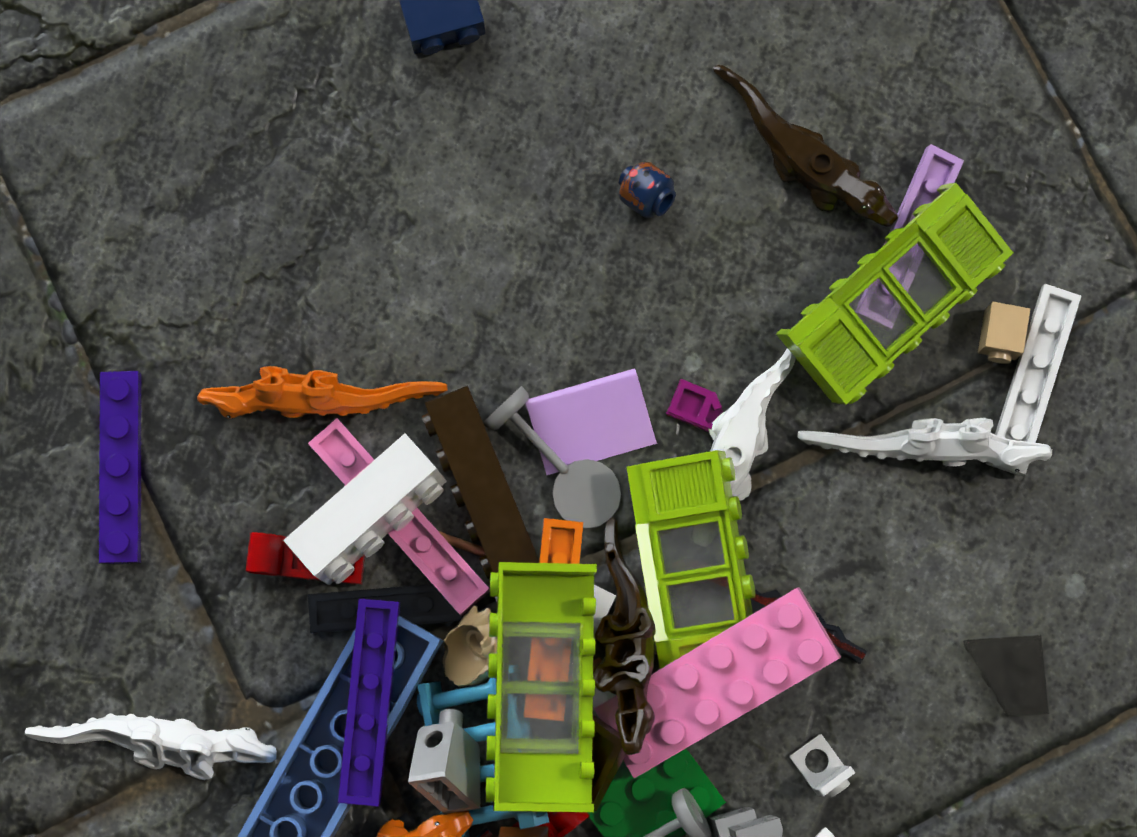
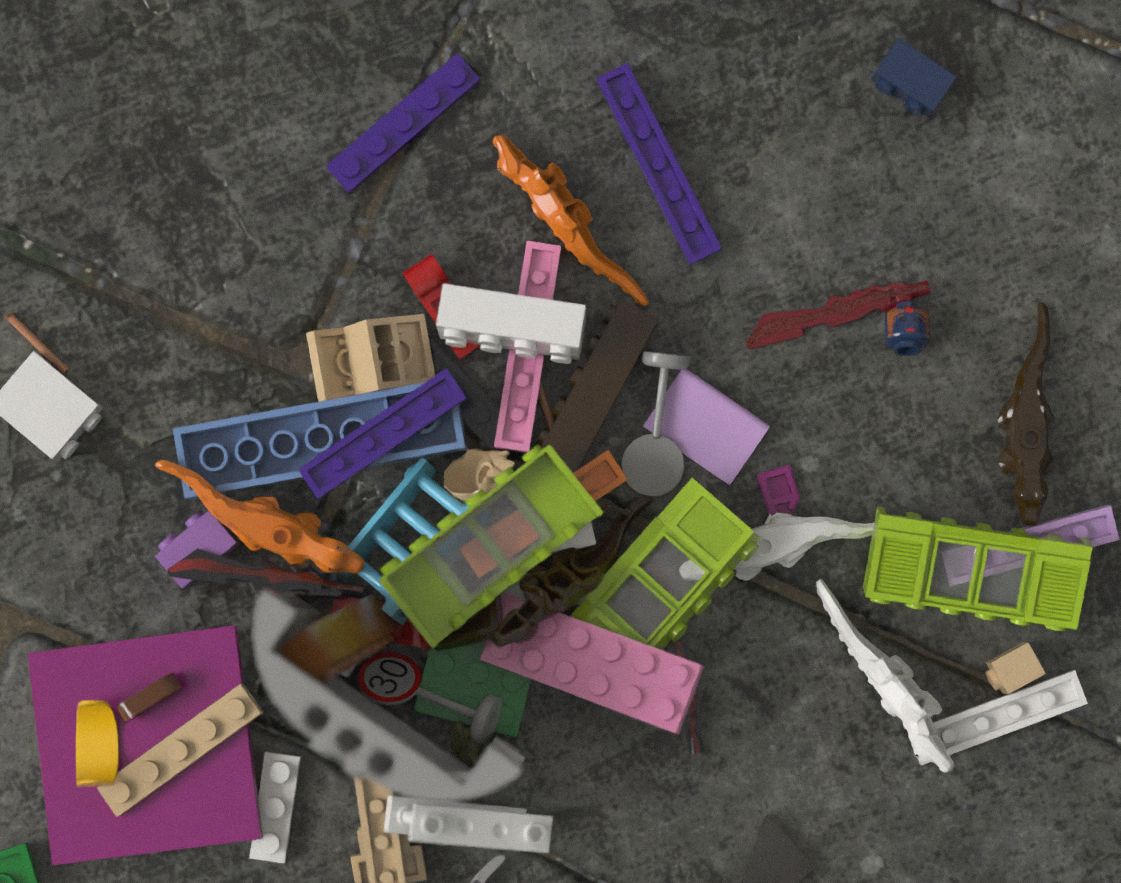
camera: 50 degrees right, 5 degrees up
white animal [25,714,277,780] -> none
light grey torso [408,709,480,814] -> none
white bracket [790,734,855,798] -> none
none -> tan bracket [306,314,435,402]
none -> dark purple plate [596,63,722,266]
none -> dark red sword [746,280,931,350]

